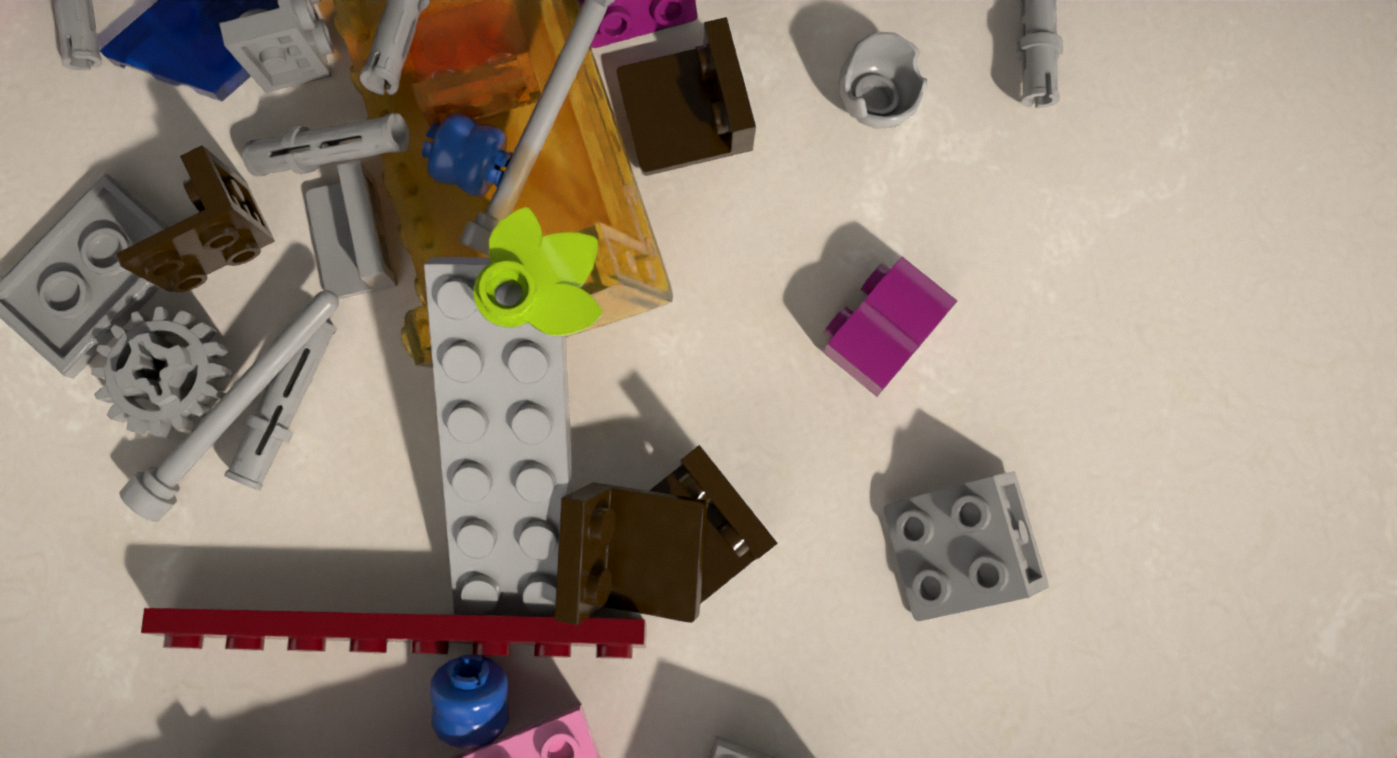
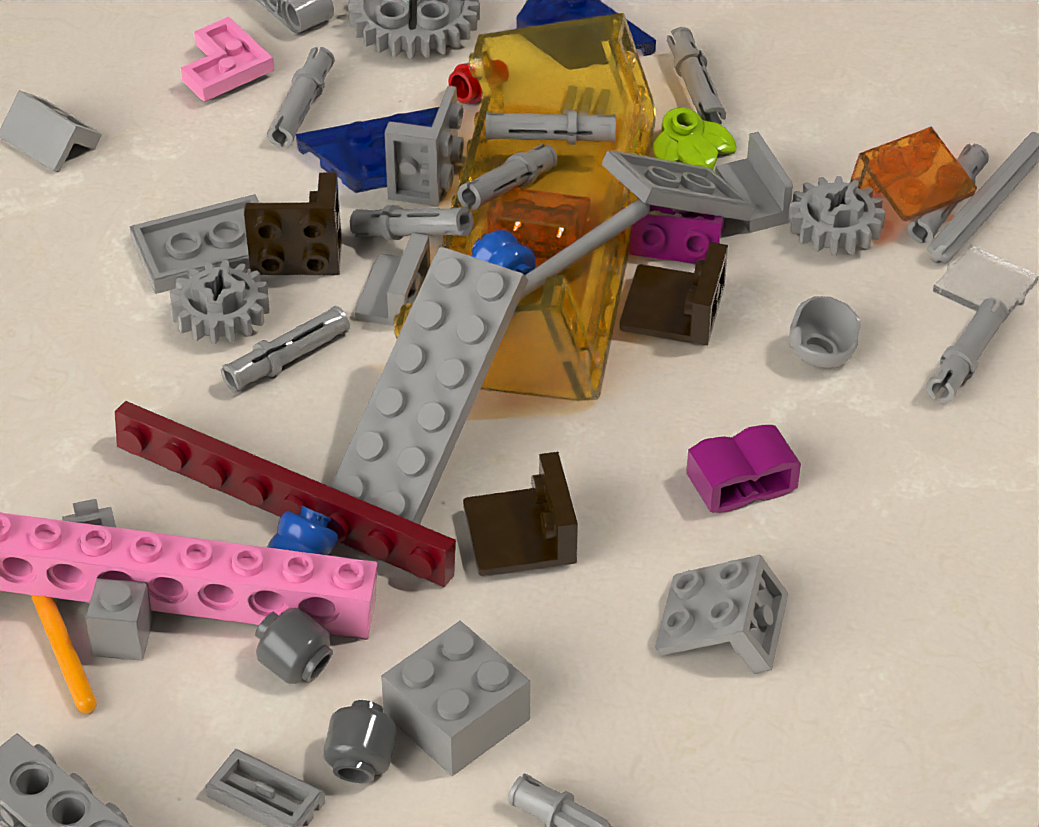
camera: 30 degrees right, 35 degrees down
light grey piece [119,290,339,522] -> none
lime plate [473,207,603,336] -> none
dark brown bracket [555,482,707,625] -> none

